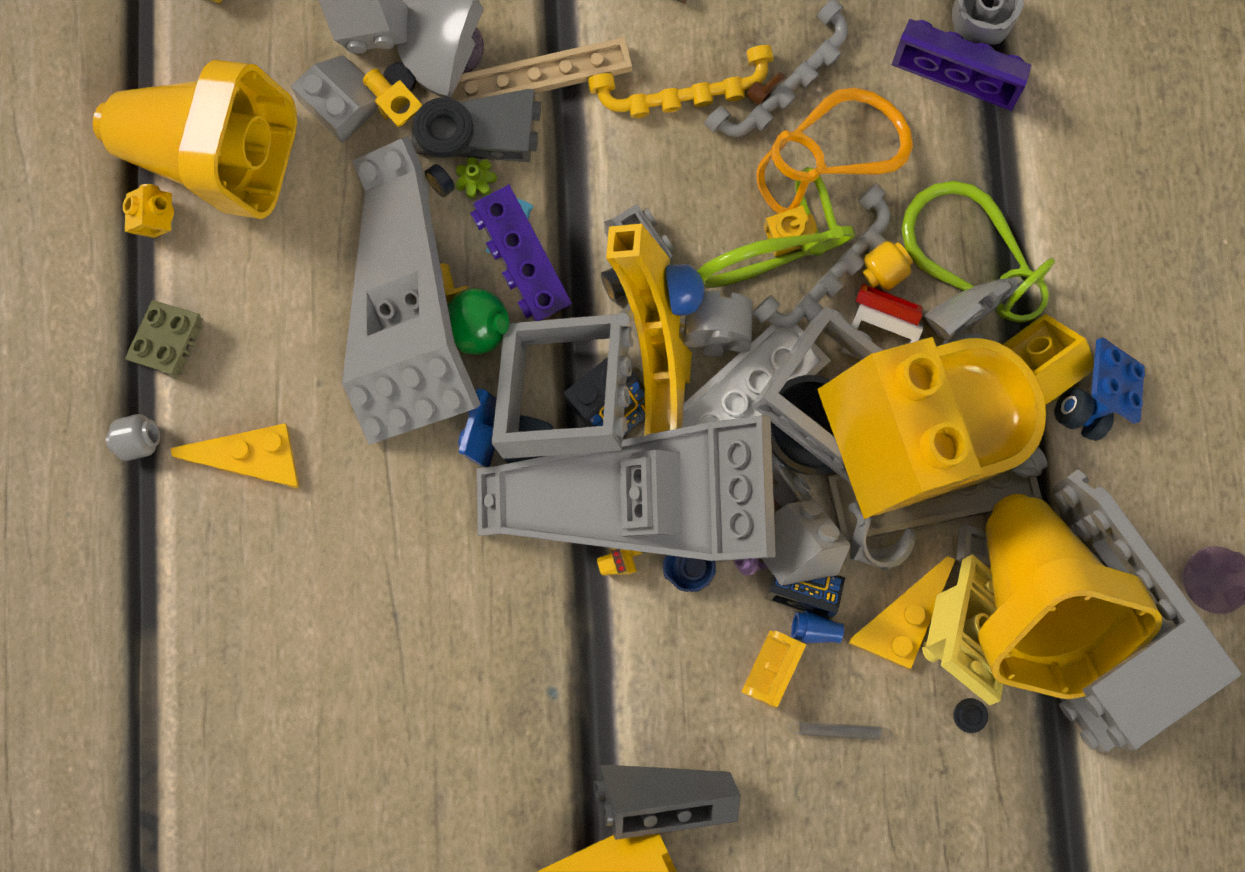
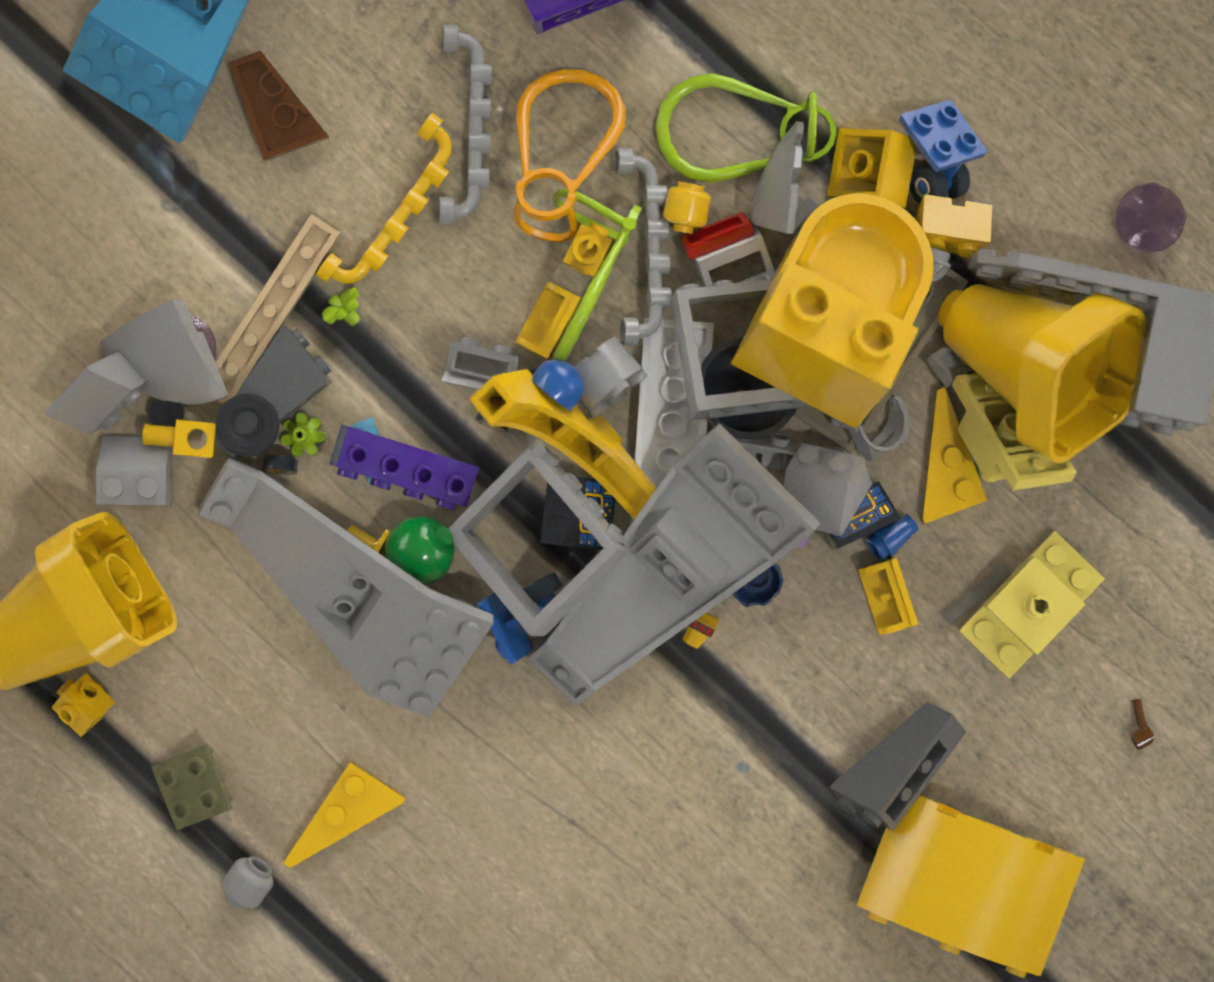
camera: 45 degrees left, 10 degrees up
reddish brown hand [746,72,785,105] -> none
black plate [953,698,988,733] -> none
none -> lime plant [322,287,360,326]
none -> yellow hinge [515,282,581,361]
none -> yellow brick [915,194,992,258]
none -> light yellow brick [958,531,1105,679]

